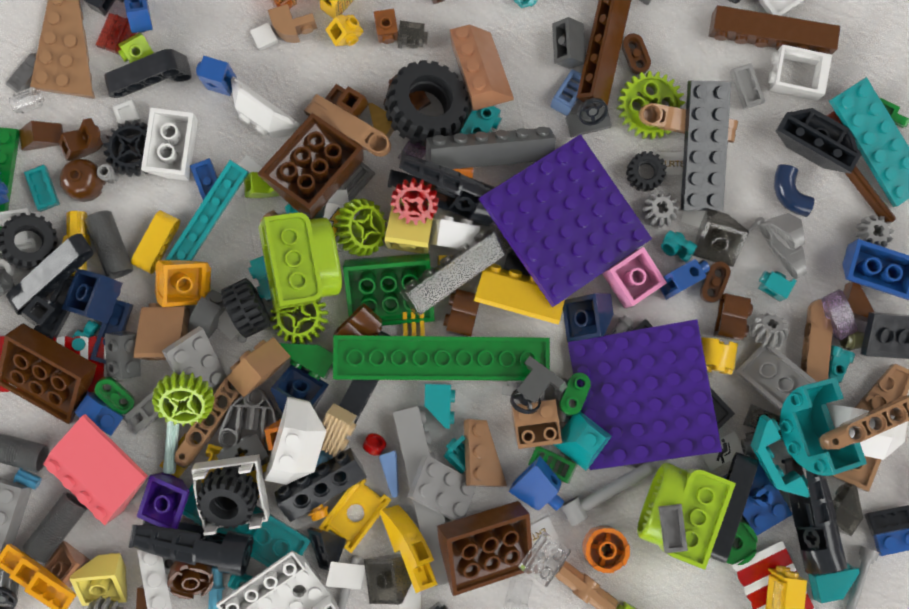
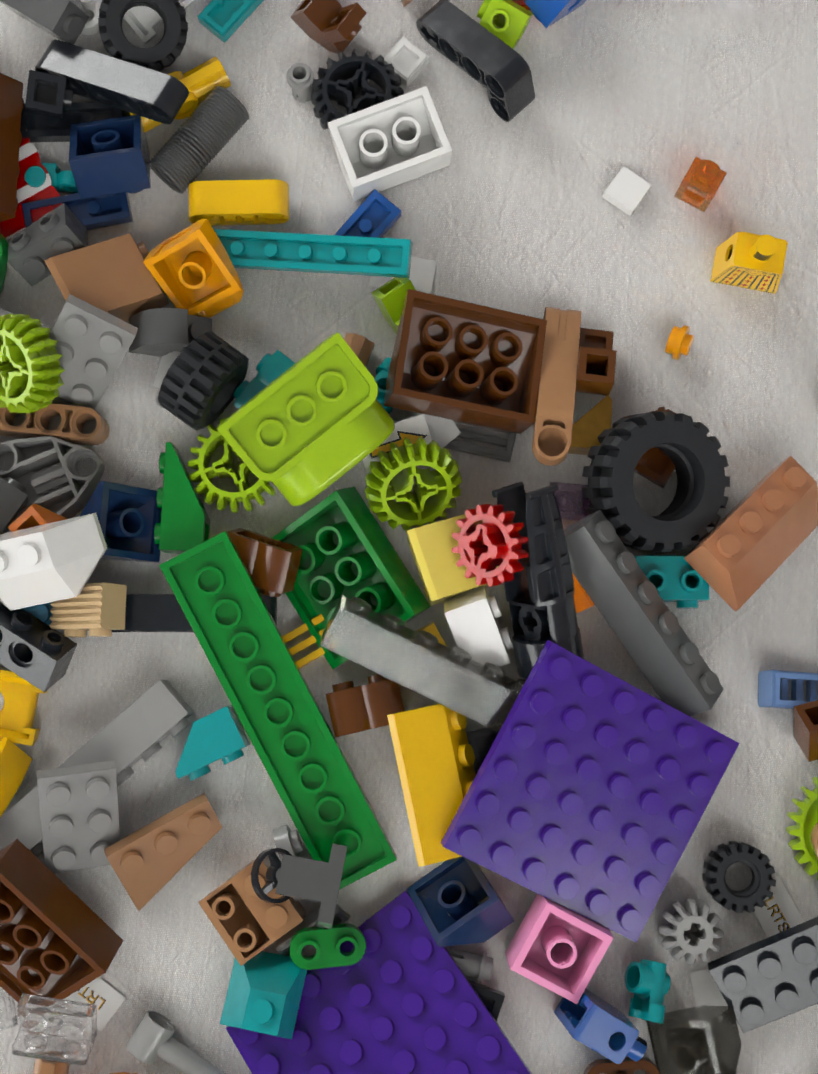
camera: 65 degrees right, 0 degrees up
reddish brown cylinder [59,158,106,202] -> none
blue brick [196,56,237,96] -> none
medium nougat brick [227,337,291,398] -> none
white wedge [231,76,301,138] -> none
medium nougat brick [268,4,318,43] -> none
yellow brick [325,15,364,46] -> none
red tile [362,433,386,456] -> none
dark orange brick [374,8,399,44] -> none
medium blue slope [379,450,399,498] -> none
clear smoke brick [397,21,428,49] -> none
teal bracket [443,435,465,474] -> none
blue torso [509,456,564,511] -> none
green slope [528,446,578,484] -> none
dark grey piece [565,98,612,138] -> none
none -> light orange plate [665,325,694,361]

